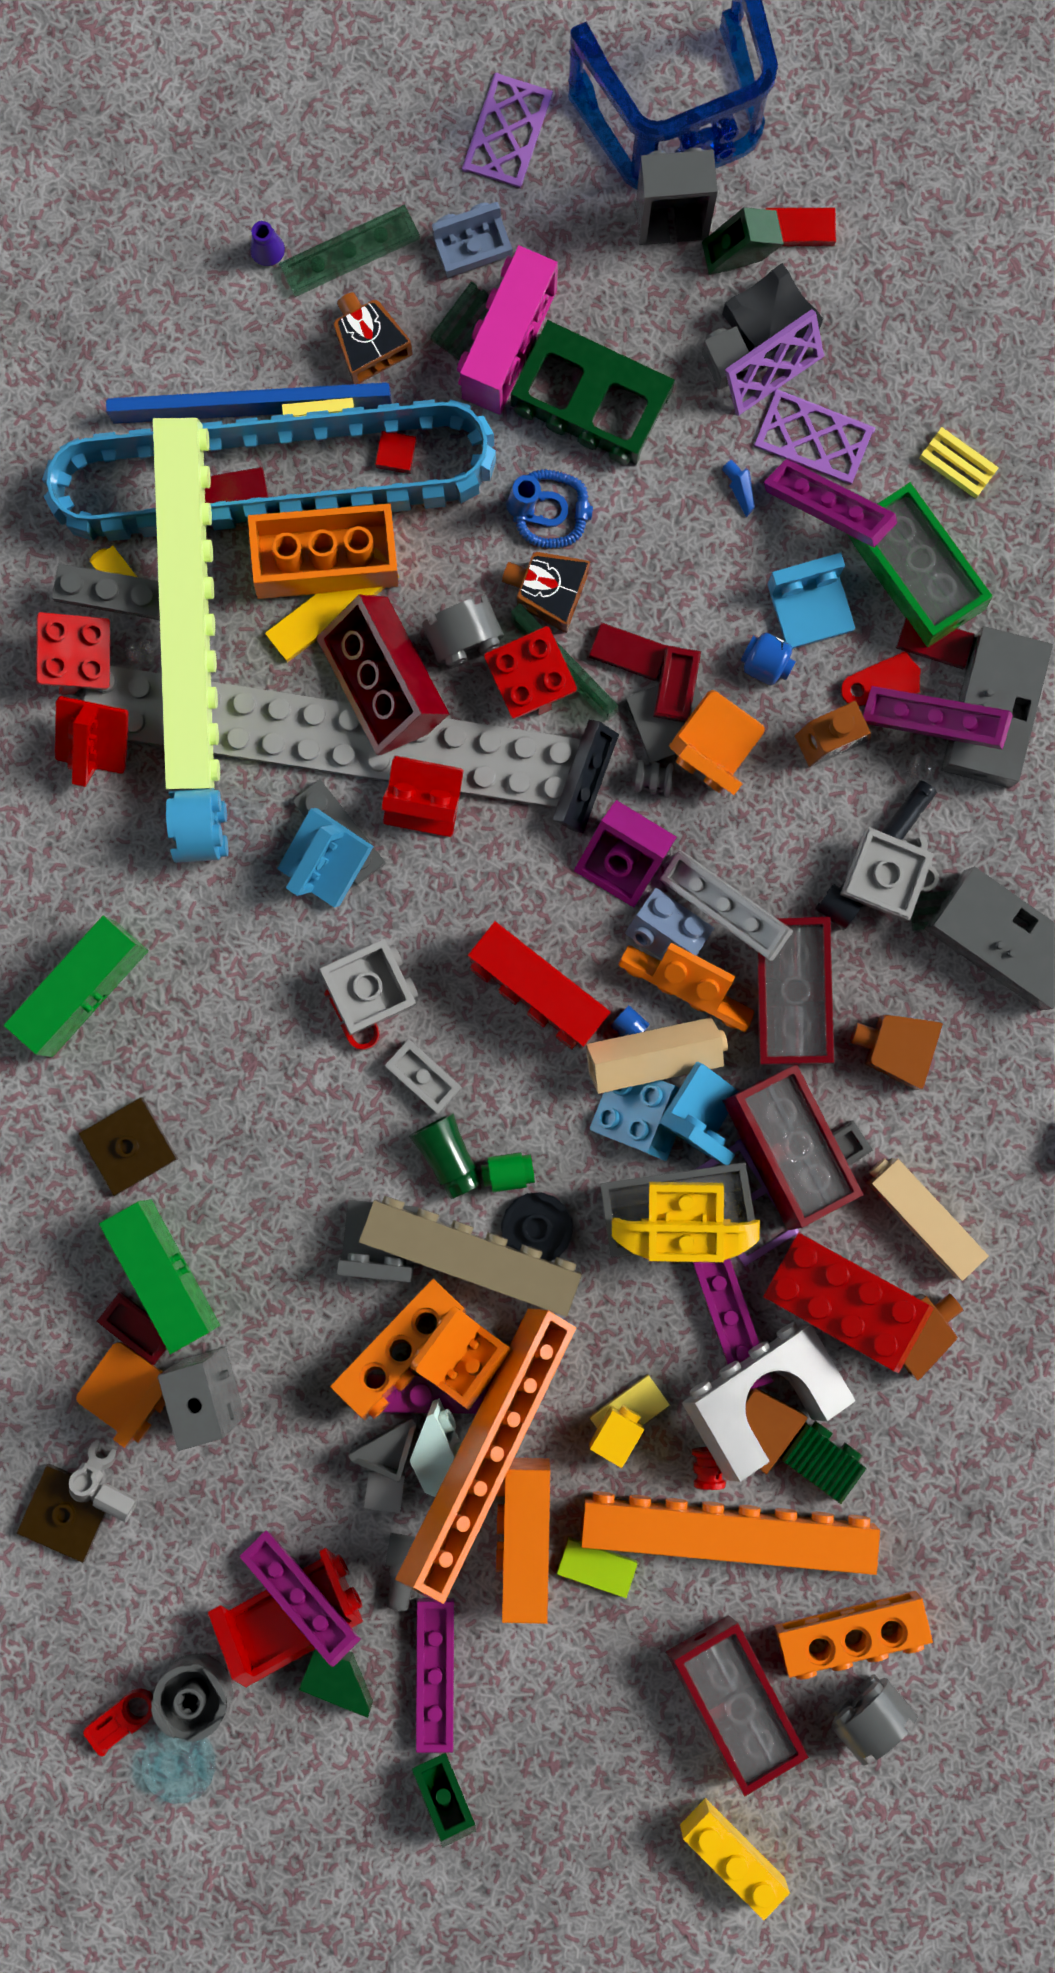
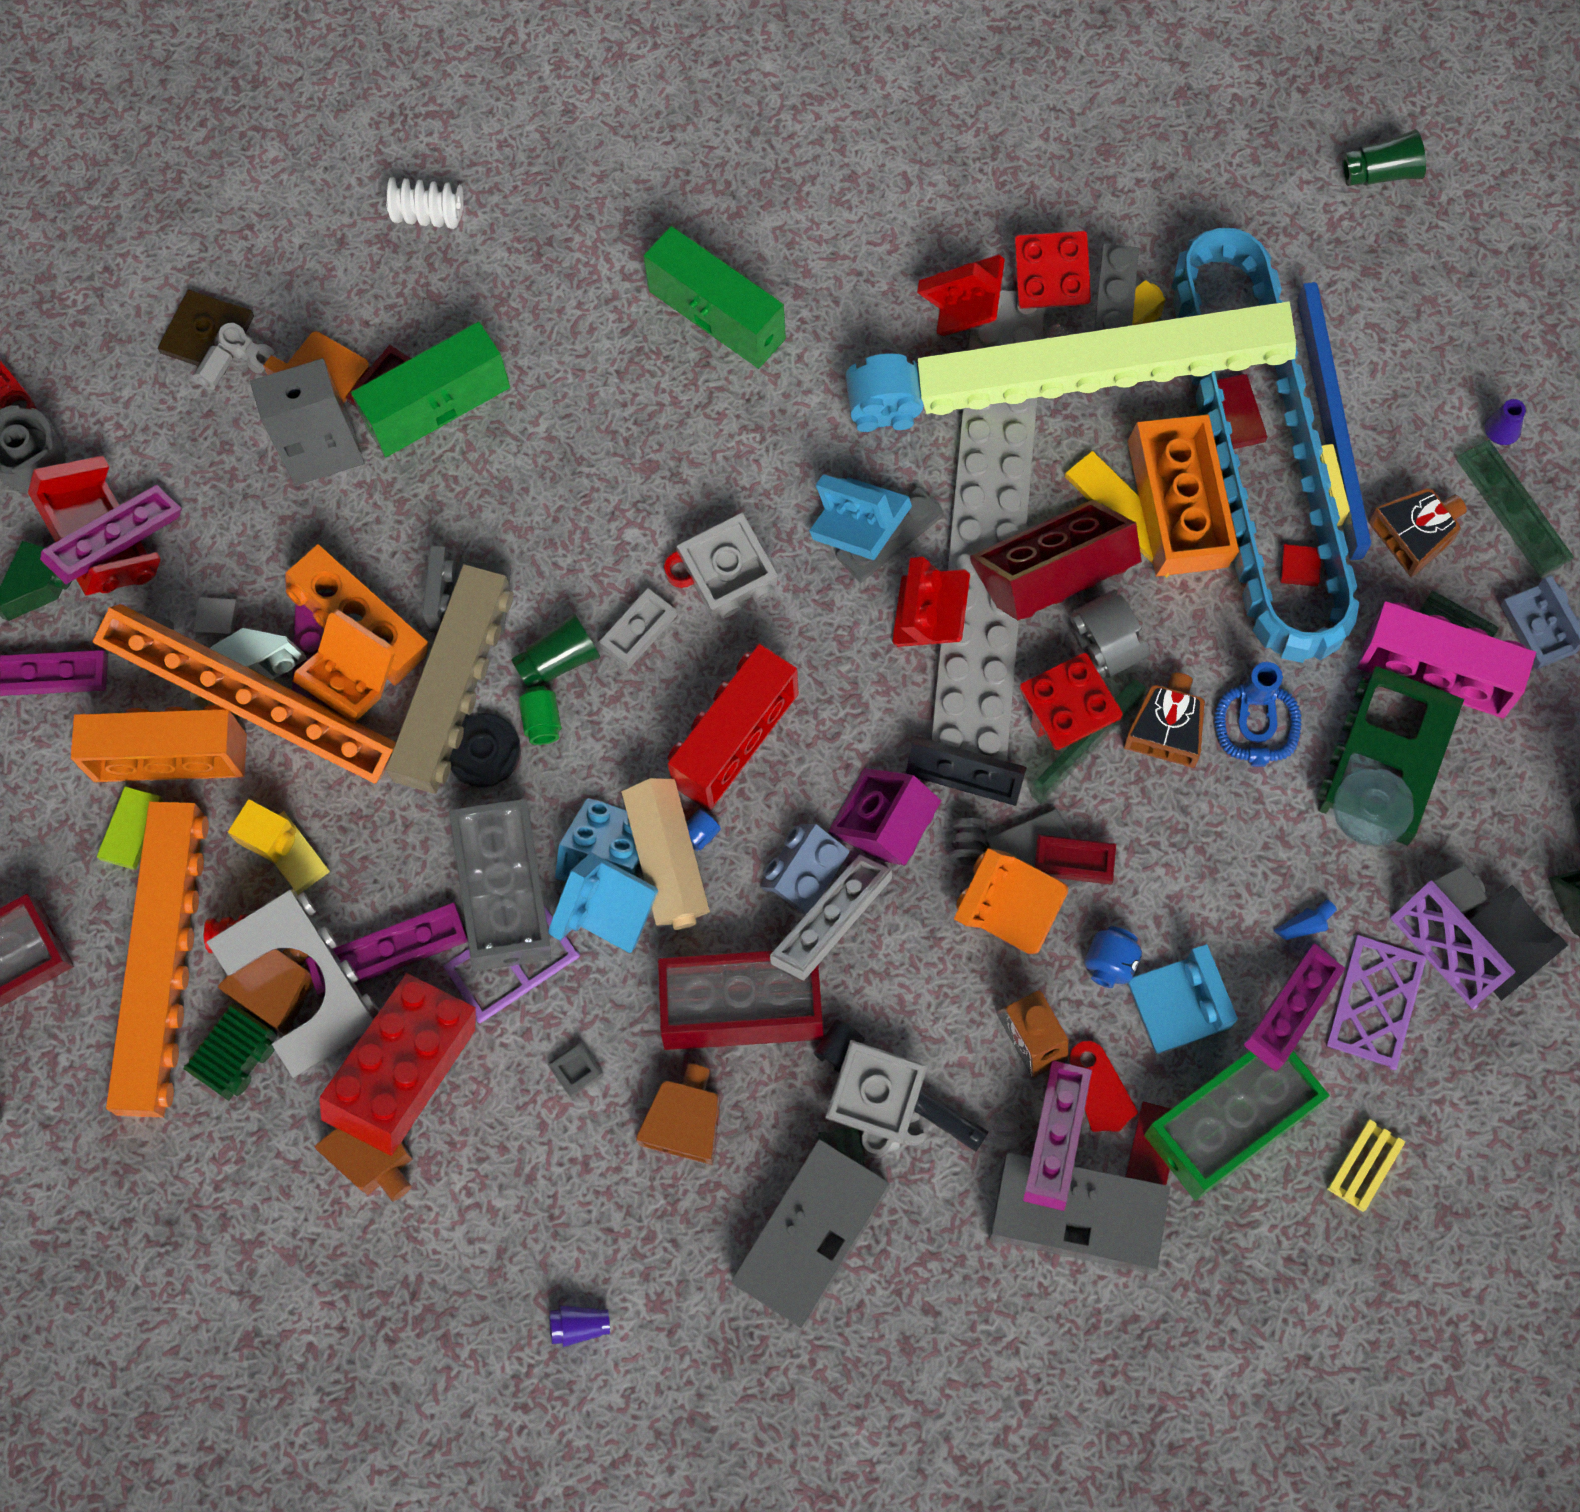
camera: 90 degrees right, 15 degrees down
dark brown plate [79,1097,178,1196] -> none
dark grey slope [348,1414,418,1482] -> none
dark red tile [589,622,666,681] -> none
yellow plate [612,1182,760,1262] -> none
orange bracket [618,943,754,1032] -> none
brick [722,1064,863,1230] -> none
orange brick [774,1591,933,1680] -> none
tan brick [866,1158,989,1281] -> none
none -> clear light blue tile [1333,768,1414,846]

